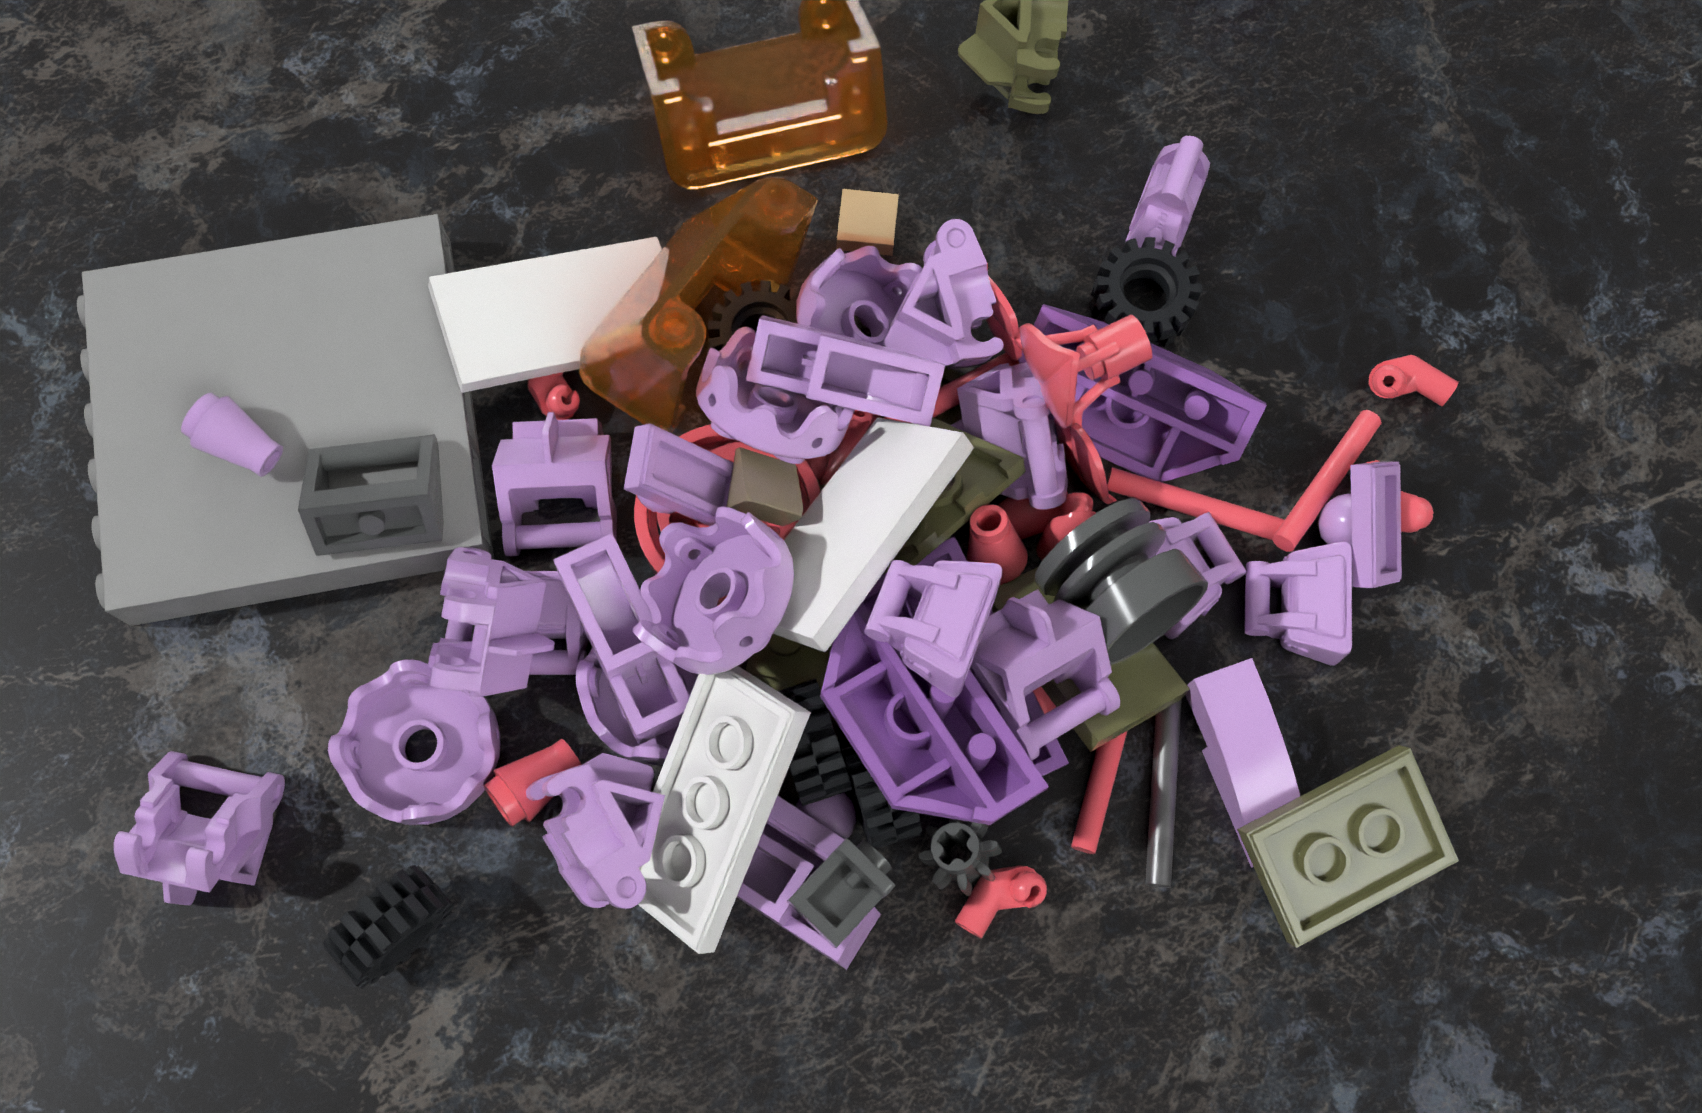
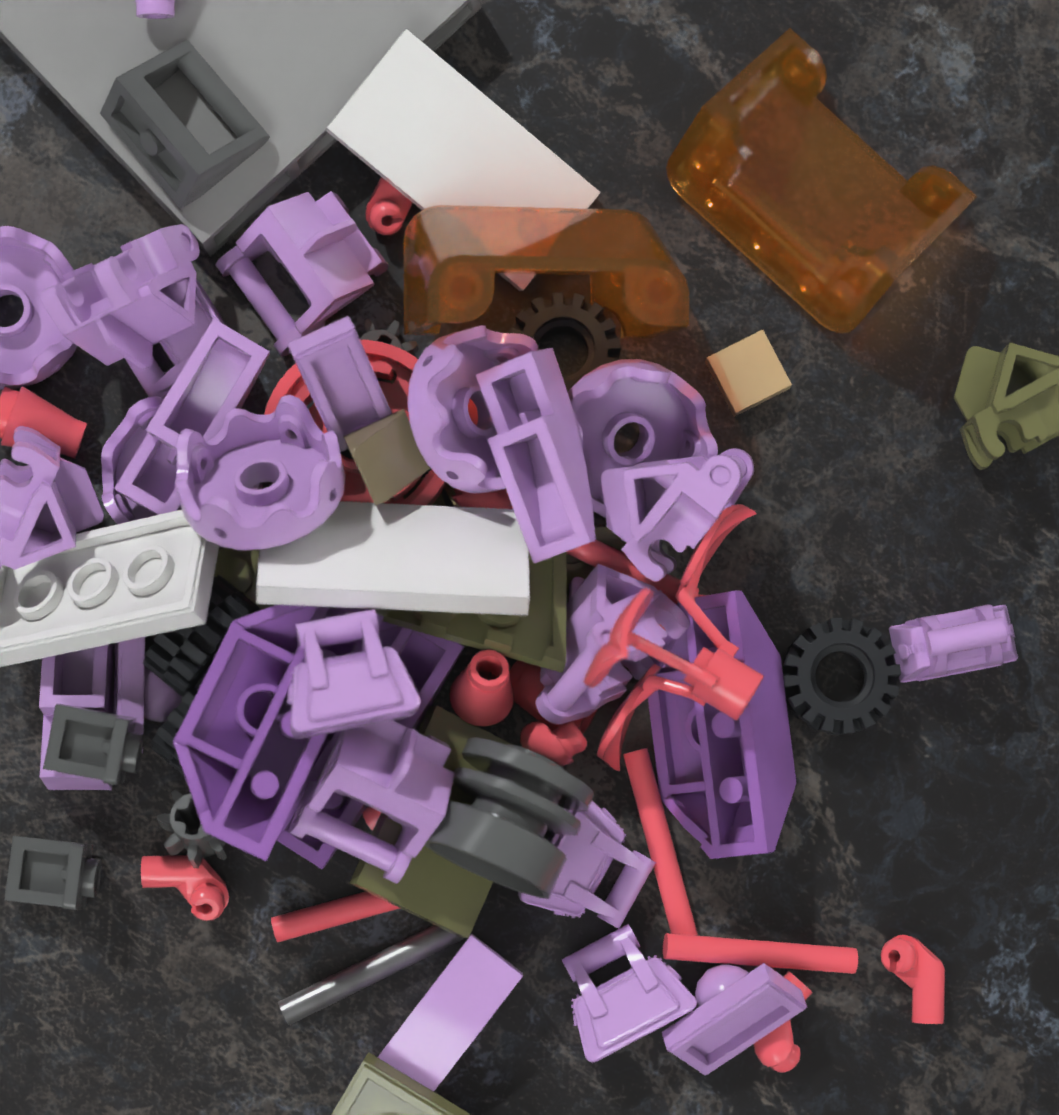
camera: 60 degrees right, 10 degrees up
none -> dark grey bracket [4,836,102,910]

